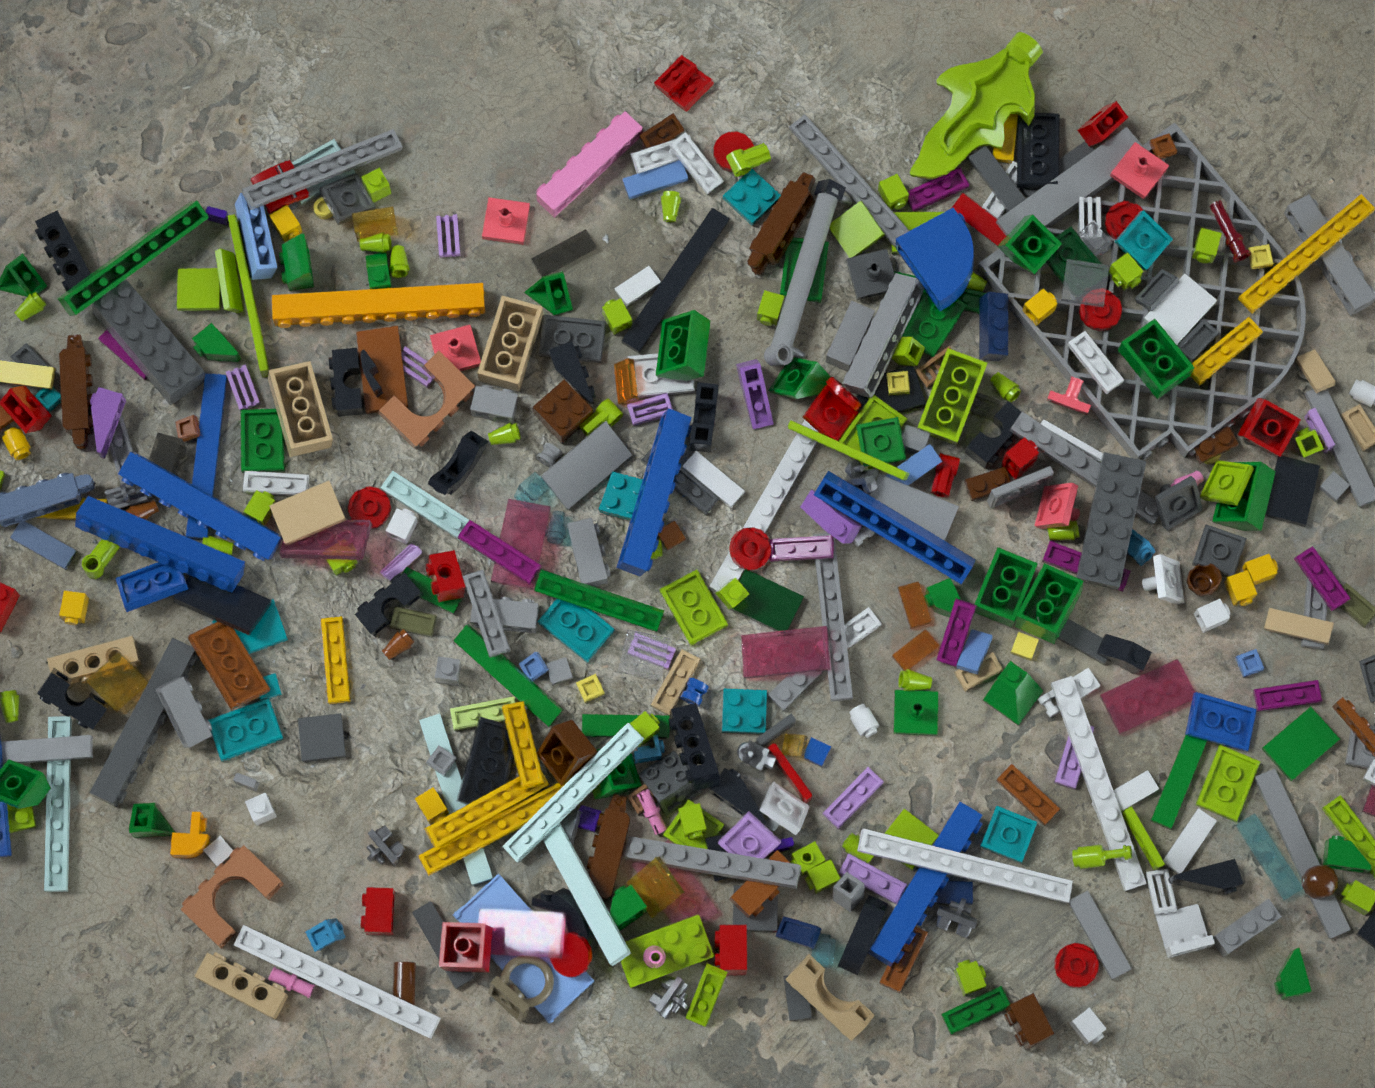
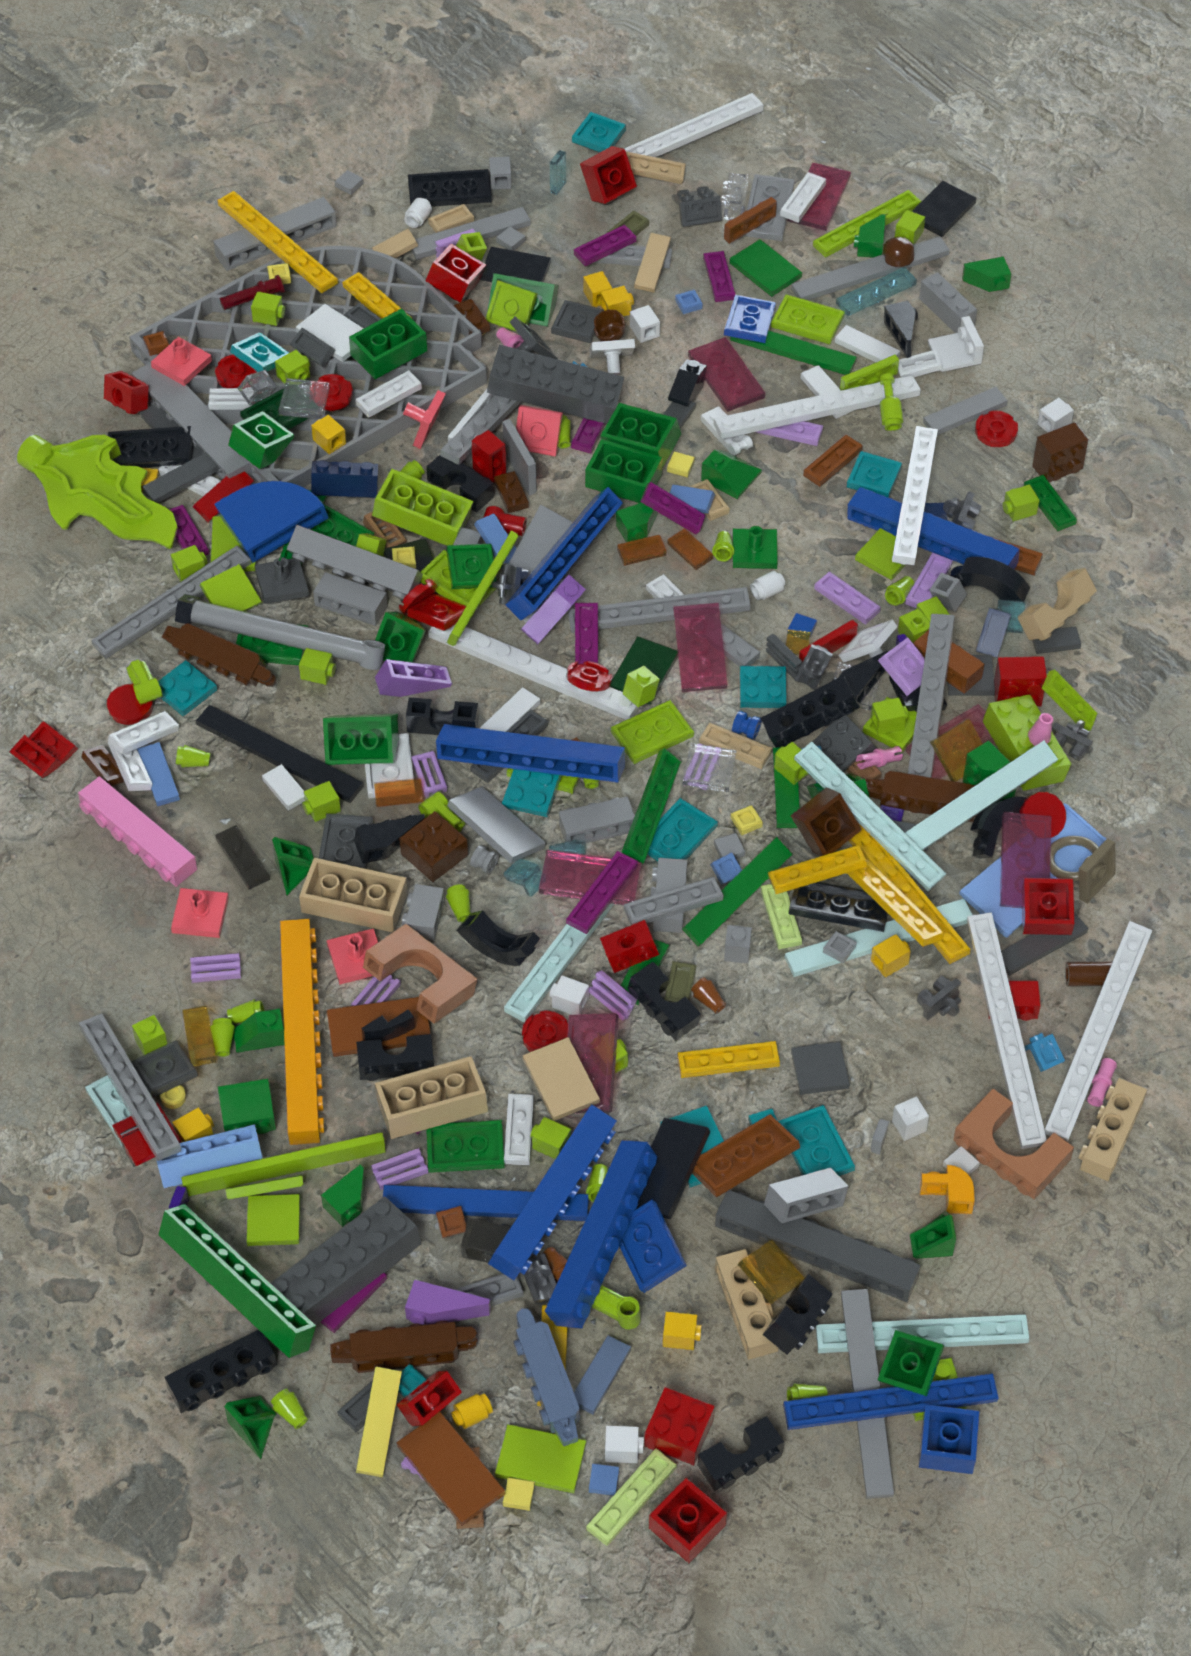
camera: 90 degrees left, 20 degrees down
none -> white plate [967,912,1047,1149]

